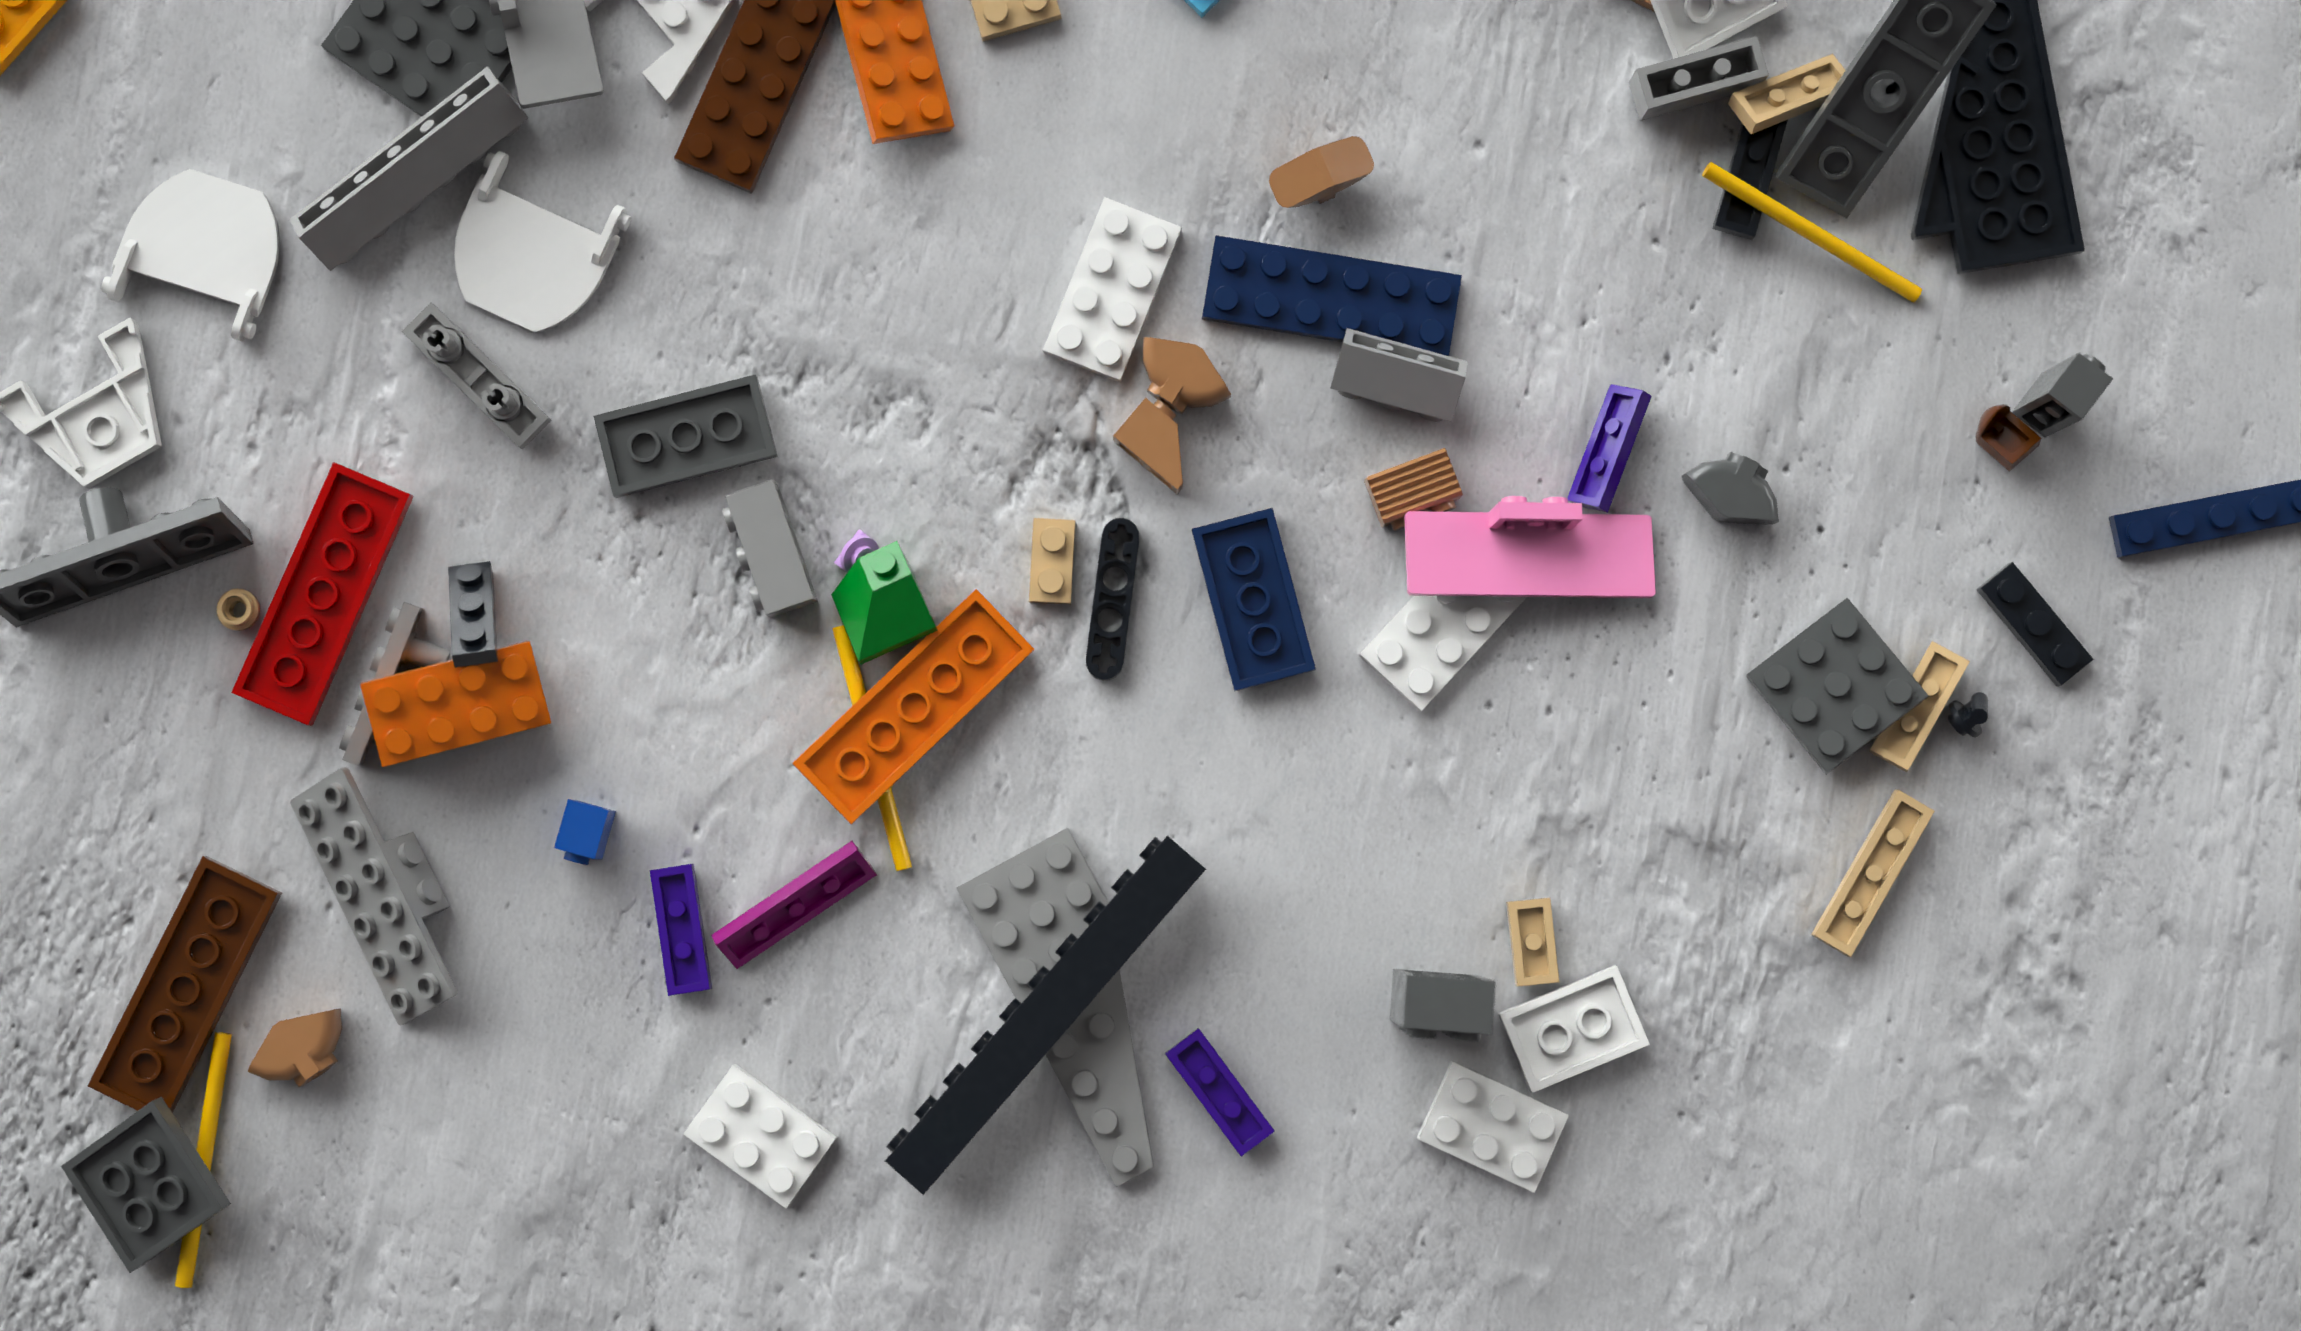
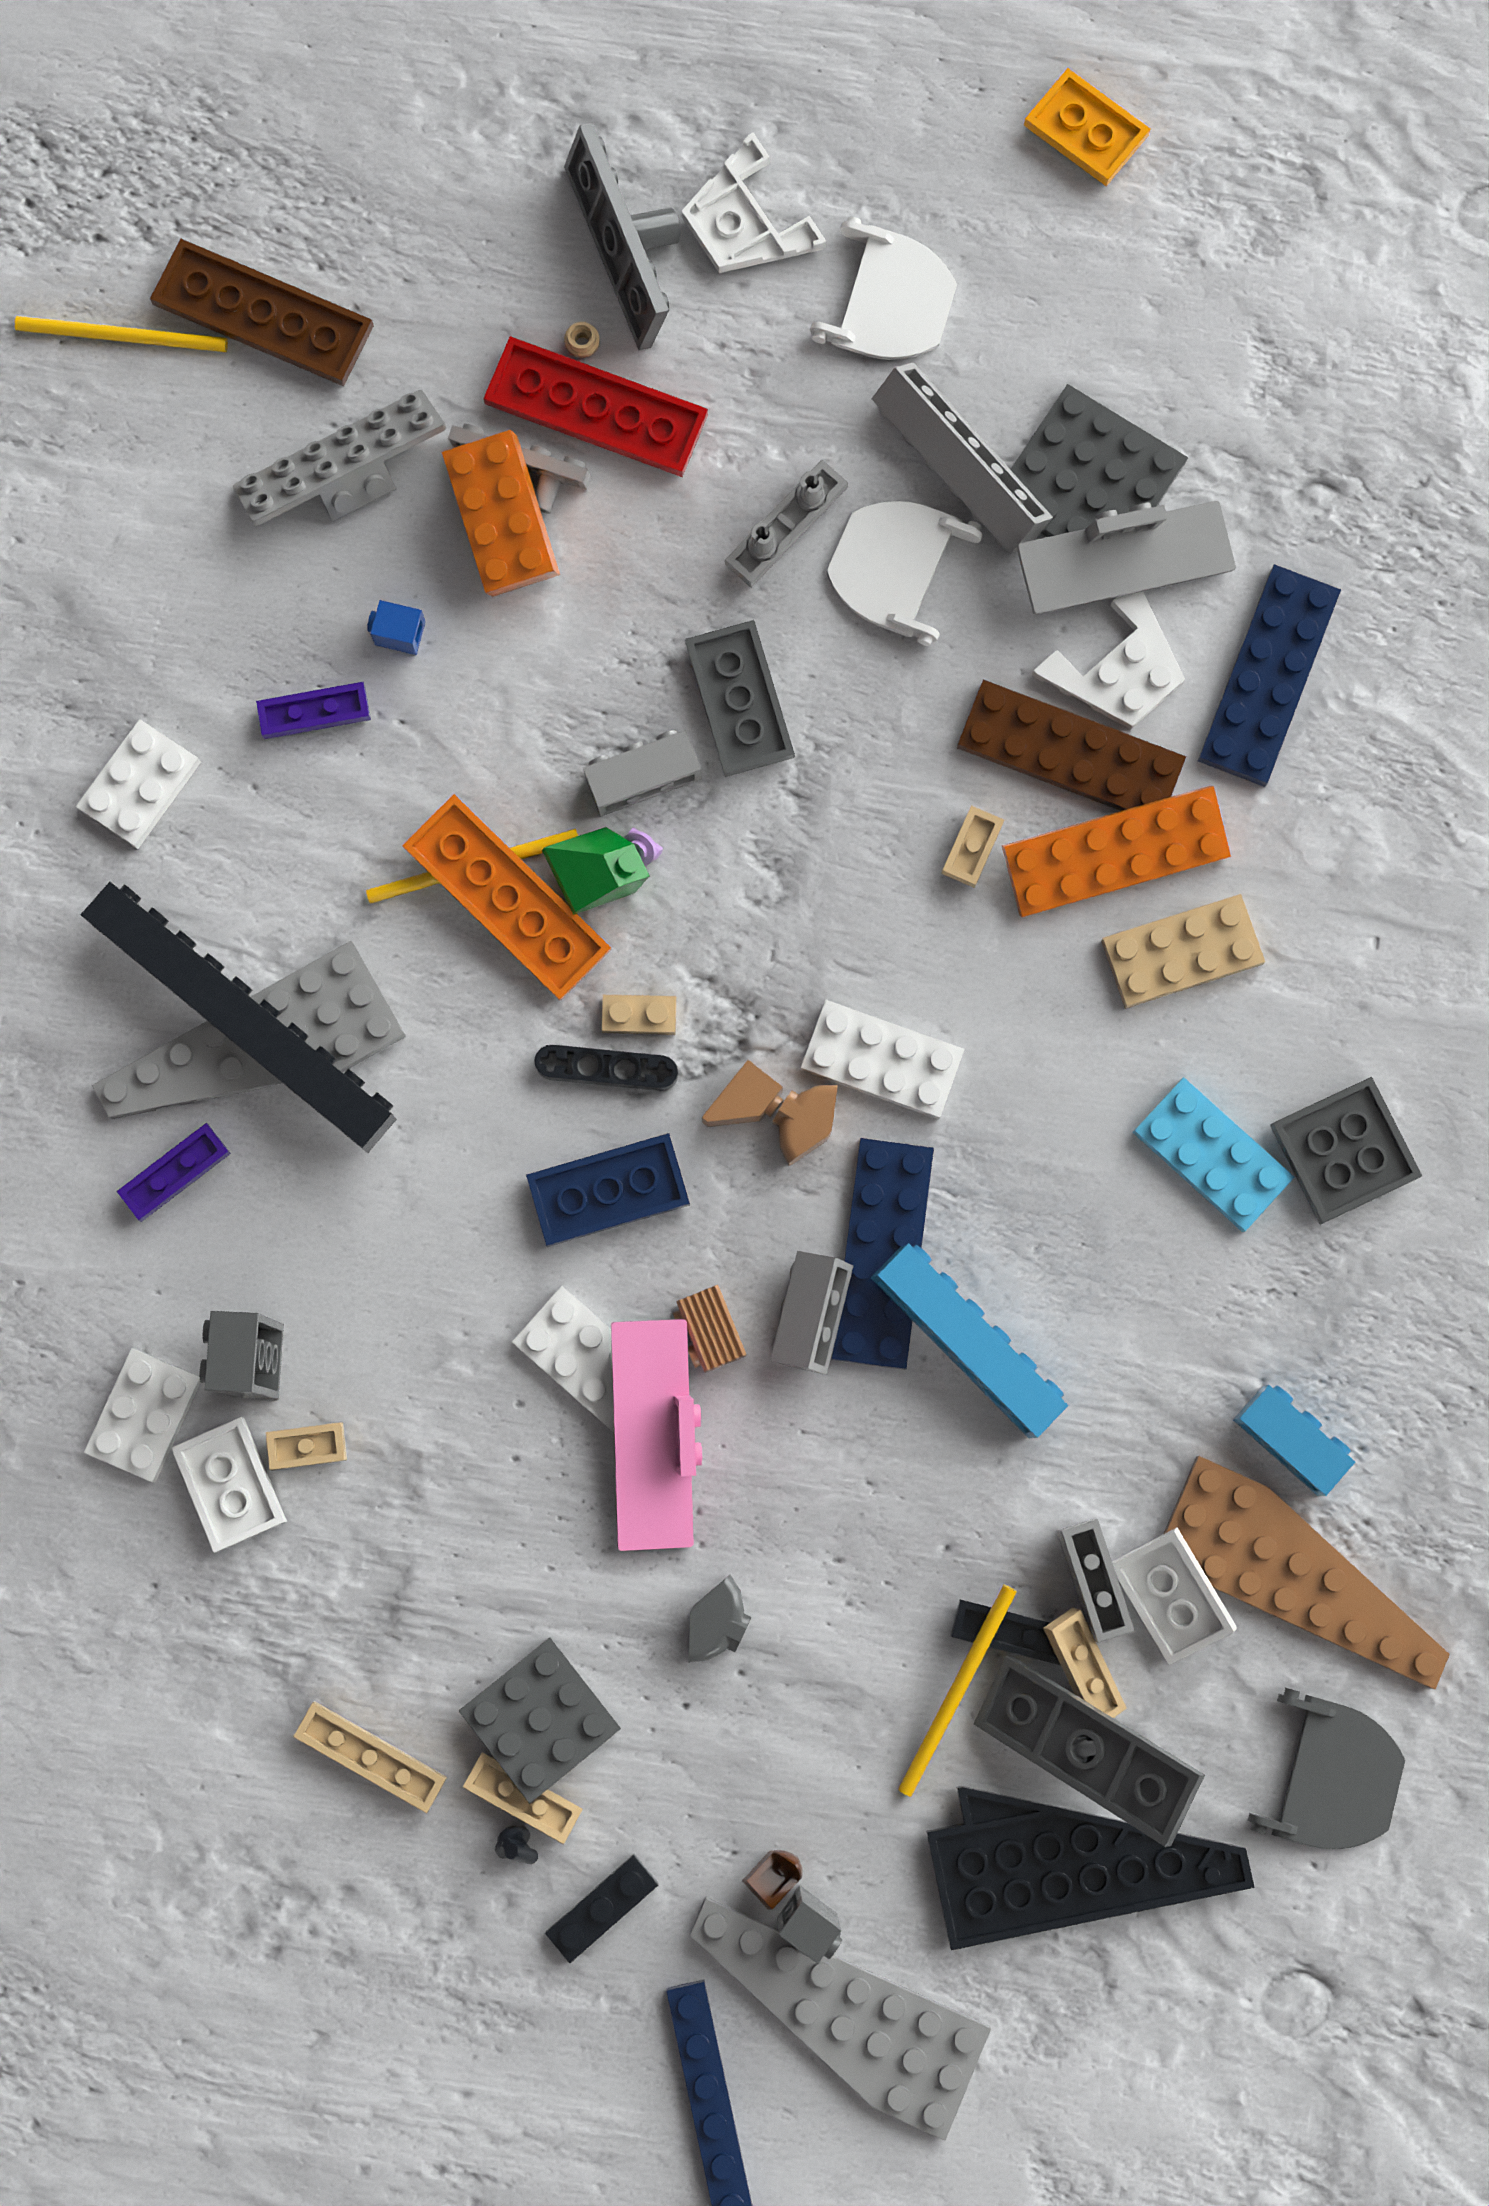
camera: 85 degrees right, 5 degrees down
dark grey plate [61,1097,231,1273] -> none
medium nougat piece [248,1008,342,1087] -> none
plate [448,561,498,667] -> none
magenta plate [711,841,877,969] -> none
medium nougat piece [1269,136,1374,208] -> none
dark purple plate [1567,384,1652,513] -> none
none -> light grey wing [690,1897,991,2141]
none -> dark azure brick [871,1243,1069,1438]
none -> tan plate [941,805,1004,888]

